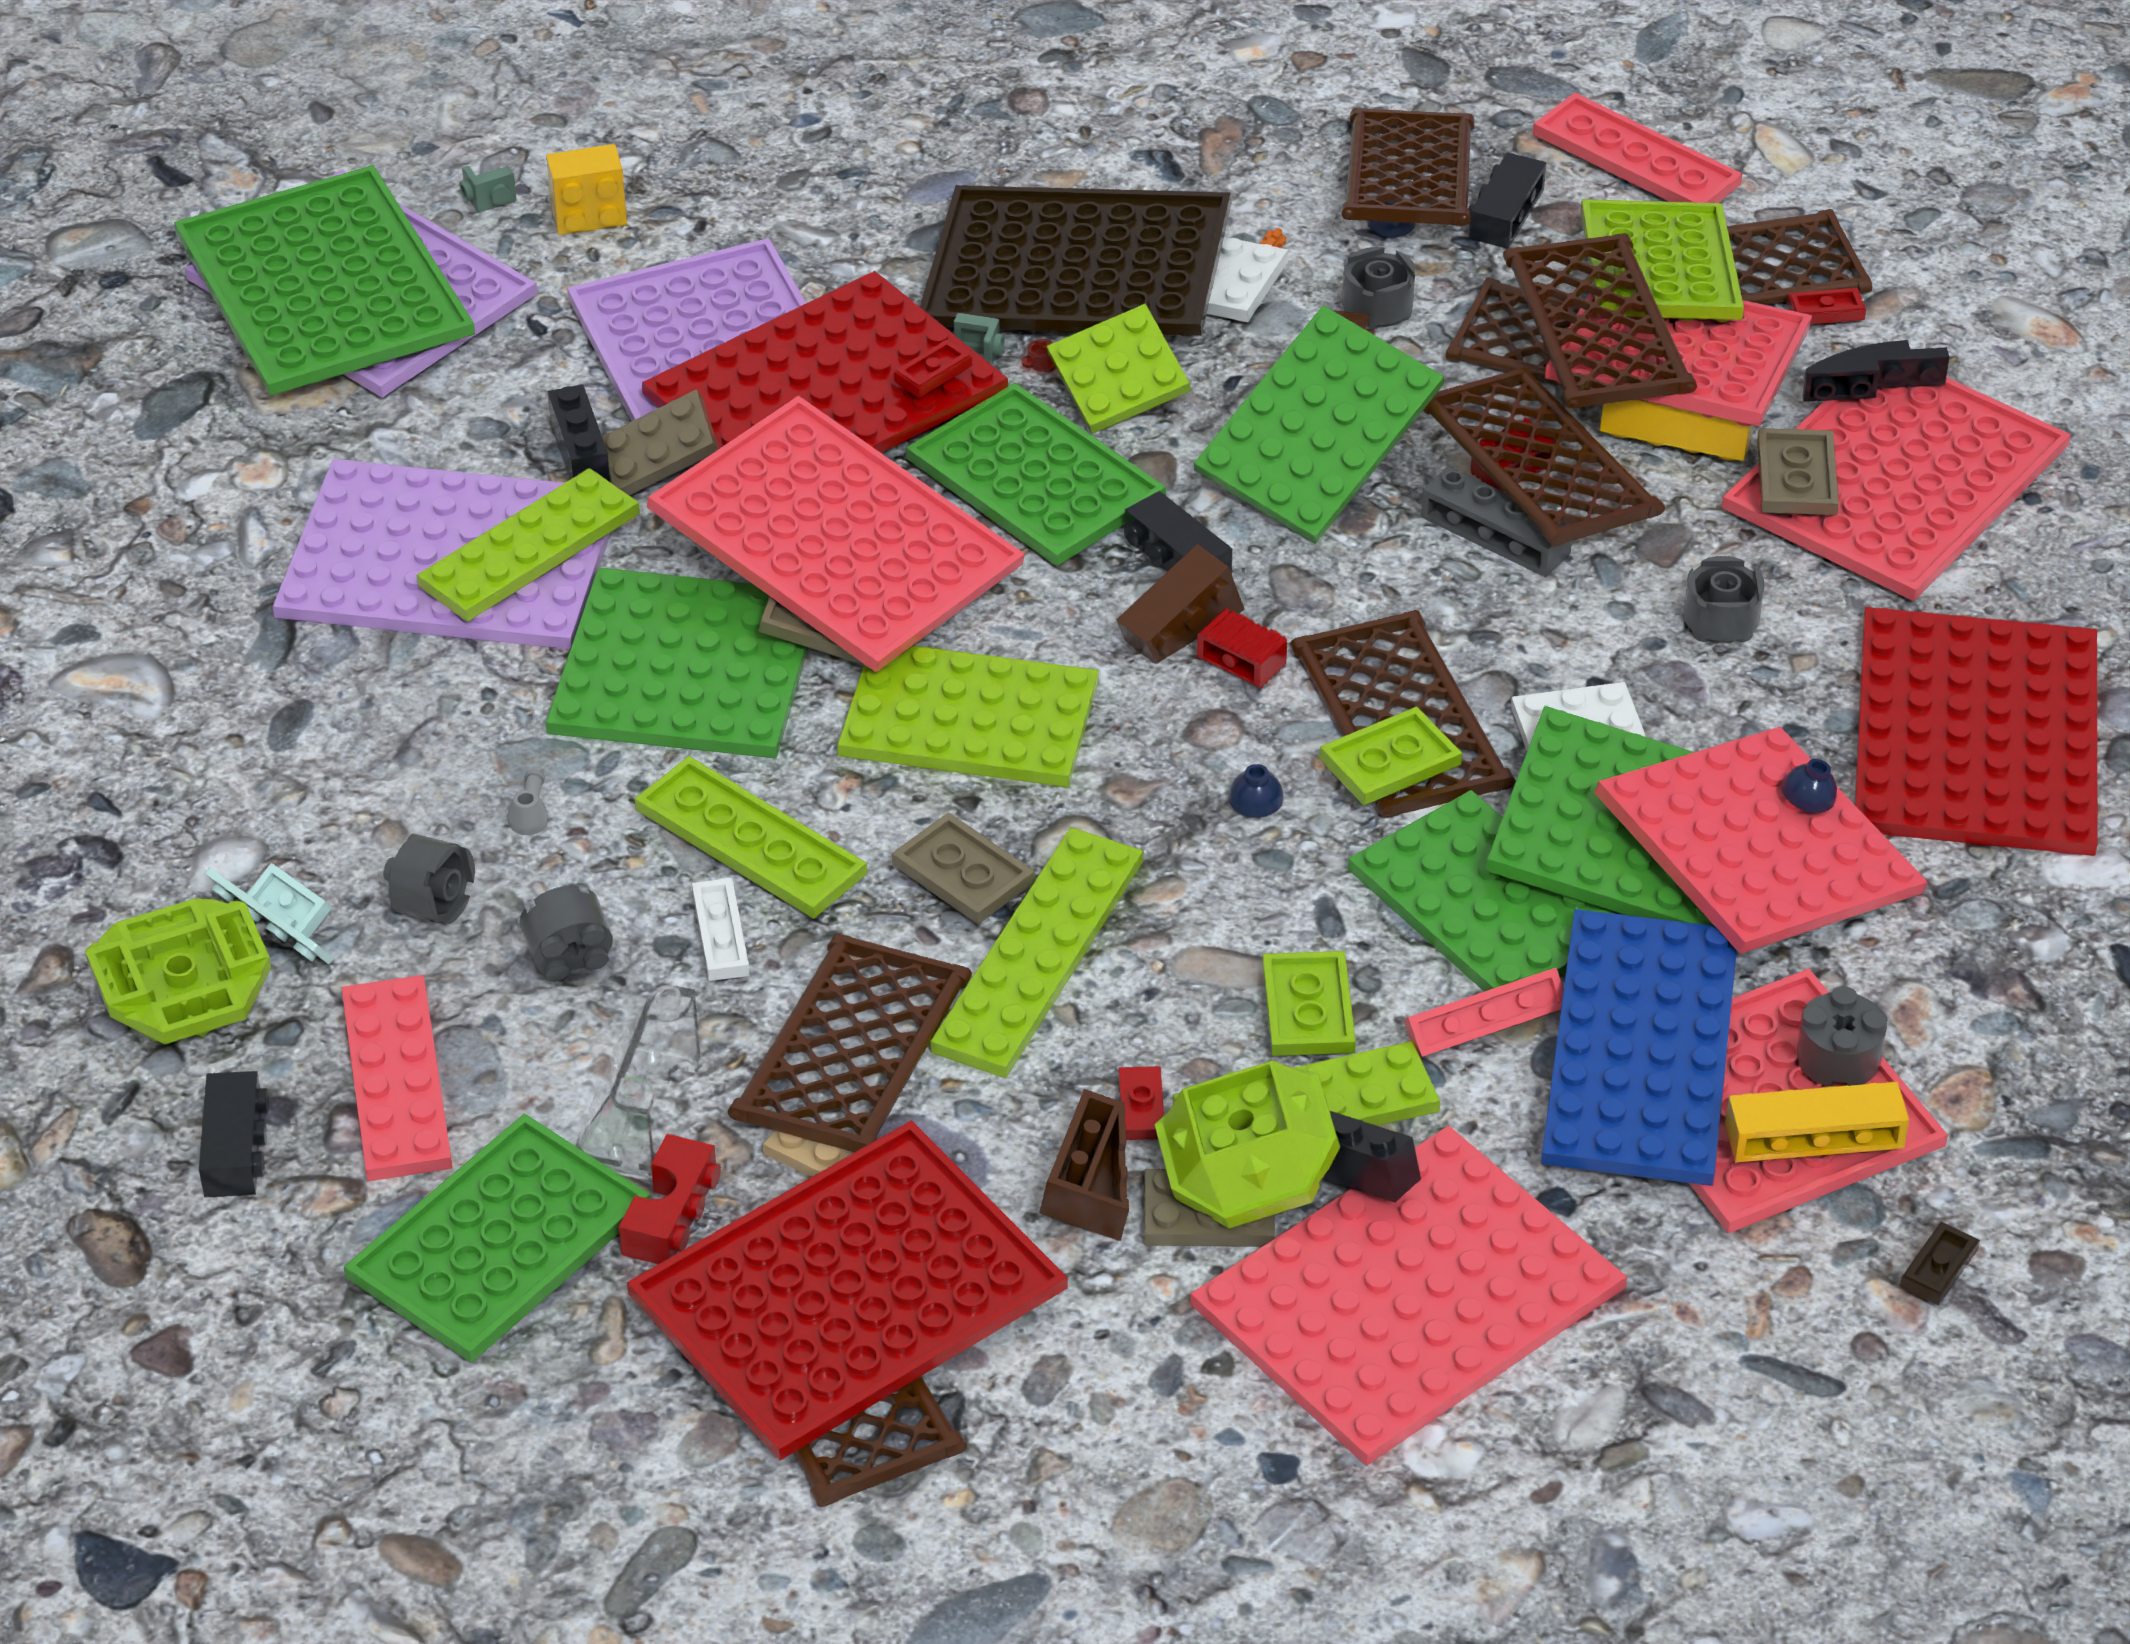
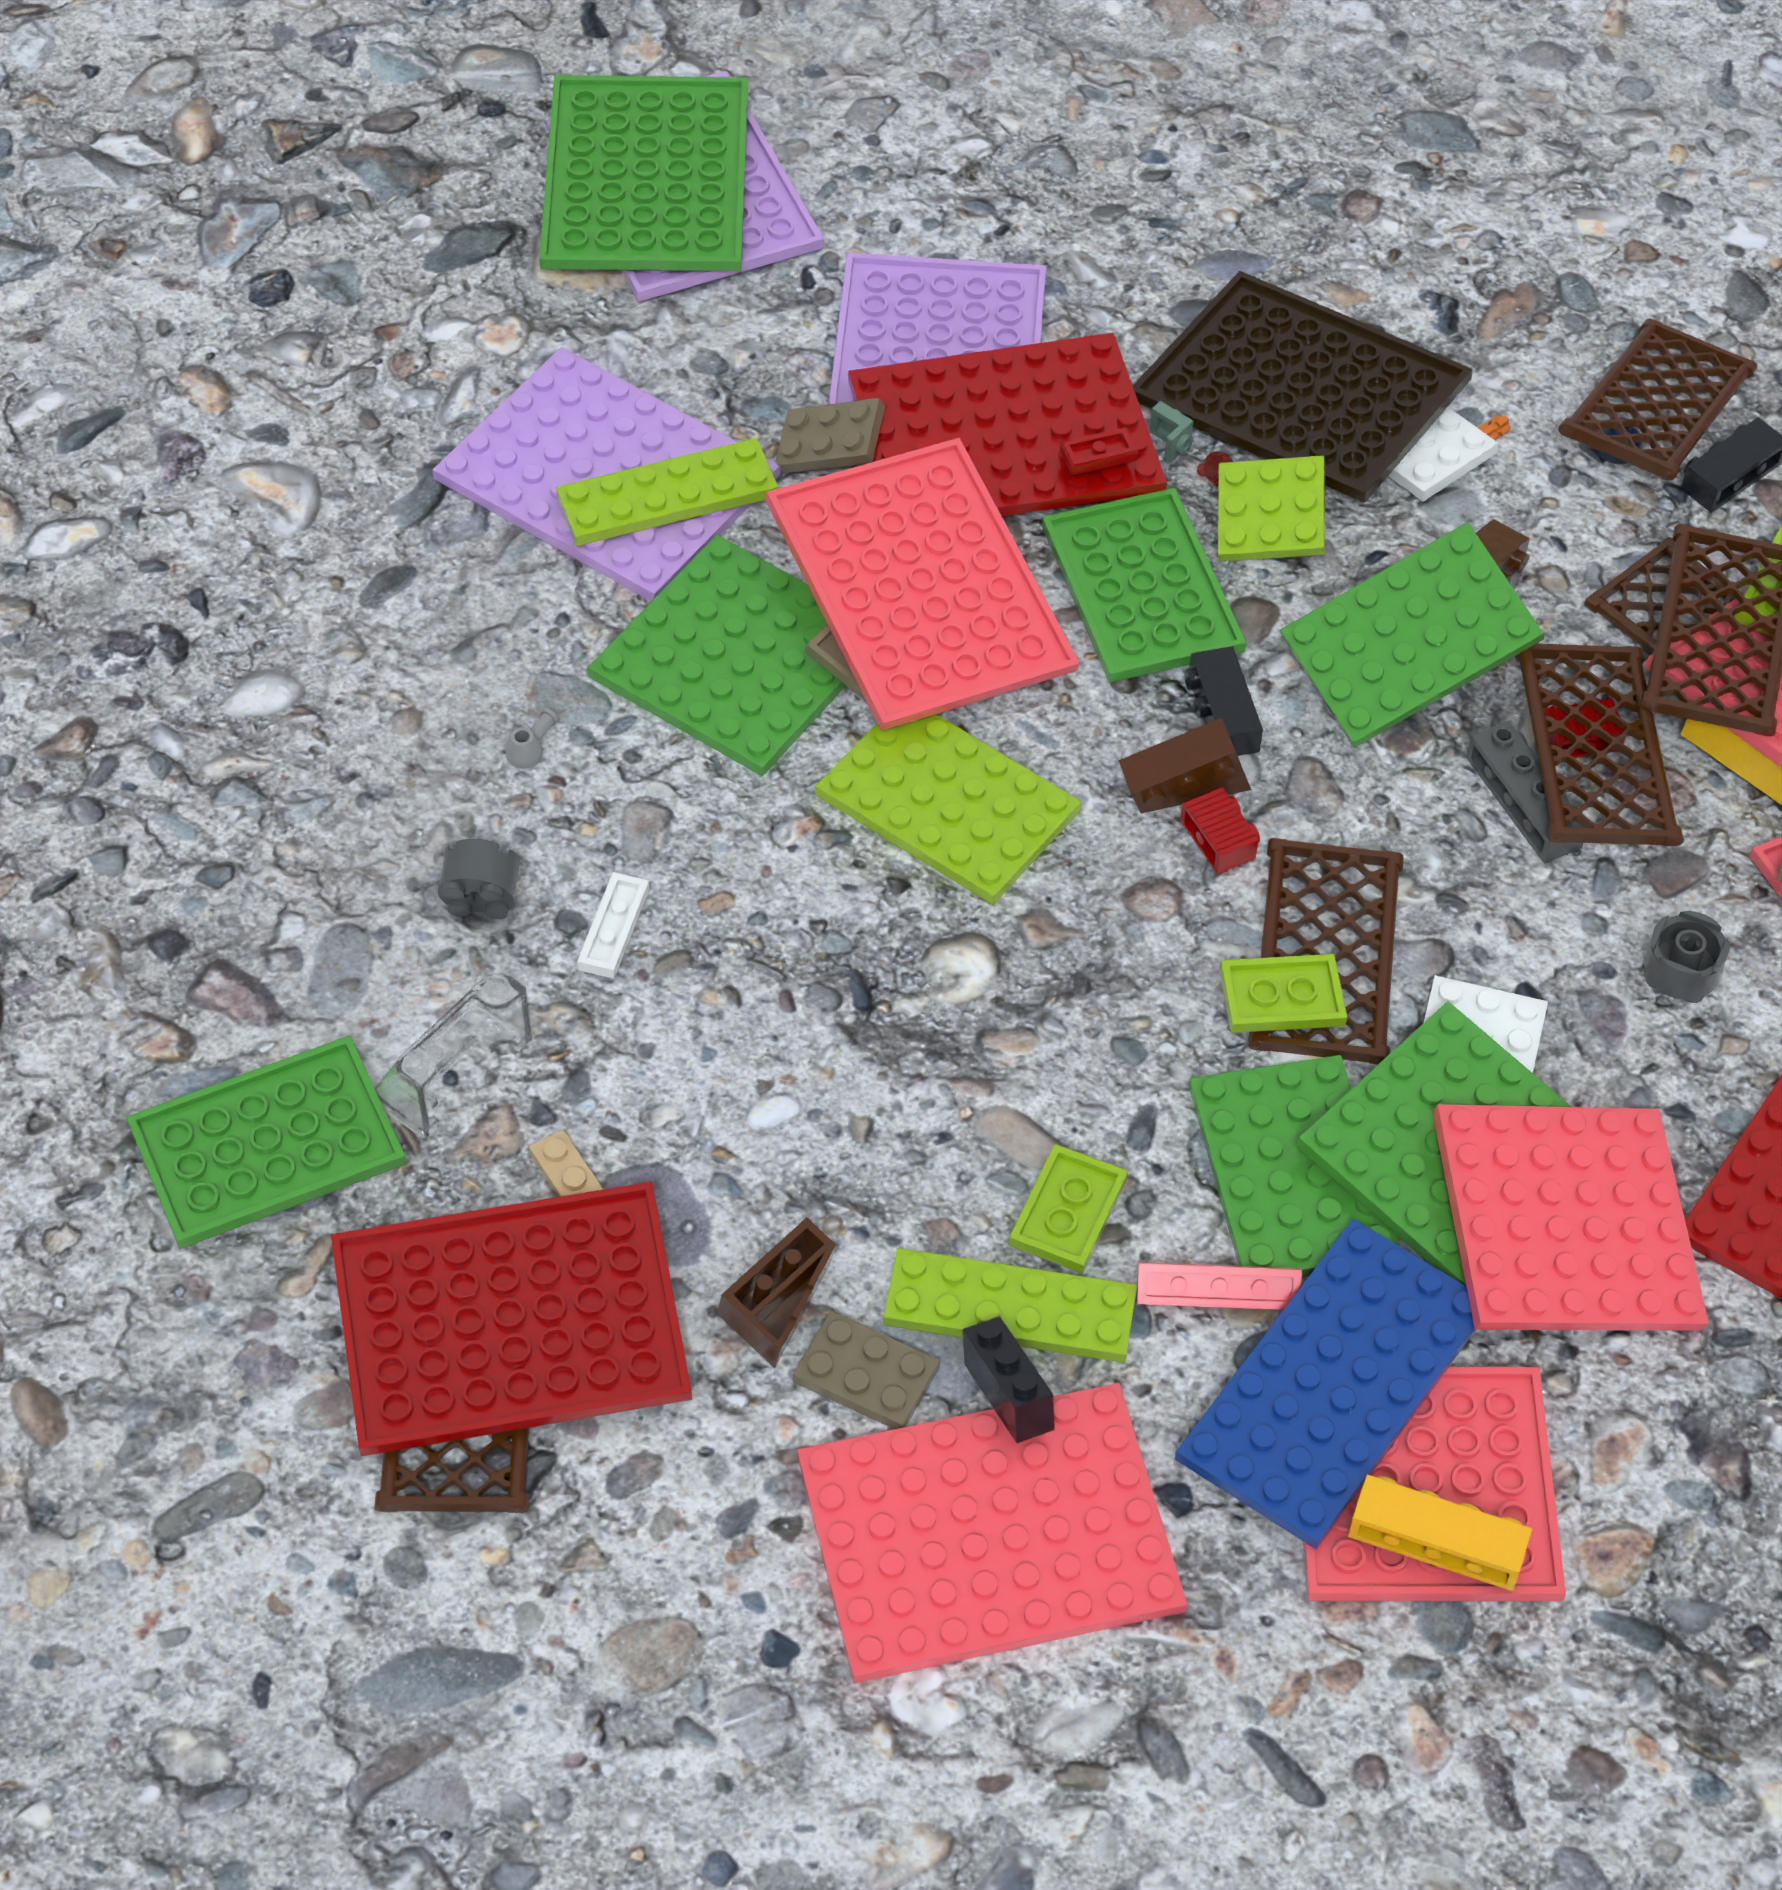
camera: 25 degrees right, 10 degrees up
lime piece [85,898,271,1044] -> none
black brick [199,1071,269,1198] -> none
light aqua bracket [204,863,334,965] -> none
coral plate [341,975,453,1182] -> none
dark grey brick [383,833,475,924] -> none
sand green bracket [459,166,517,213] -> none
yellow brick [546,144,627,235] -> none
black brick [547,384,610,482] -> none
red arch [619,1134,721,1264] -> none
lime plate [635,756,867,919] -> none
reddish brown door [728,933,972,1153] -> none
dark tan plate [892,812,1035,924] -> none
lime plate [930,827,1144,1078] -> none
red plate [1119,1066,1164,1140] -> none
lime piece [1155,1060,1340,1229] -> none
dark blue brick [1228,764,1284,817] -> none
dark grey brick [1342,247,1415,329] -> none
dark blue brick [1781,759,1837,813] -> none
dark grey brick [1797,986,1888,1086] -> none
dark brown plate [1900,1222,1980,1306] -> none

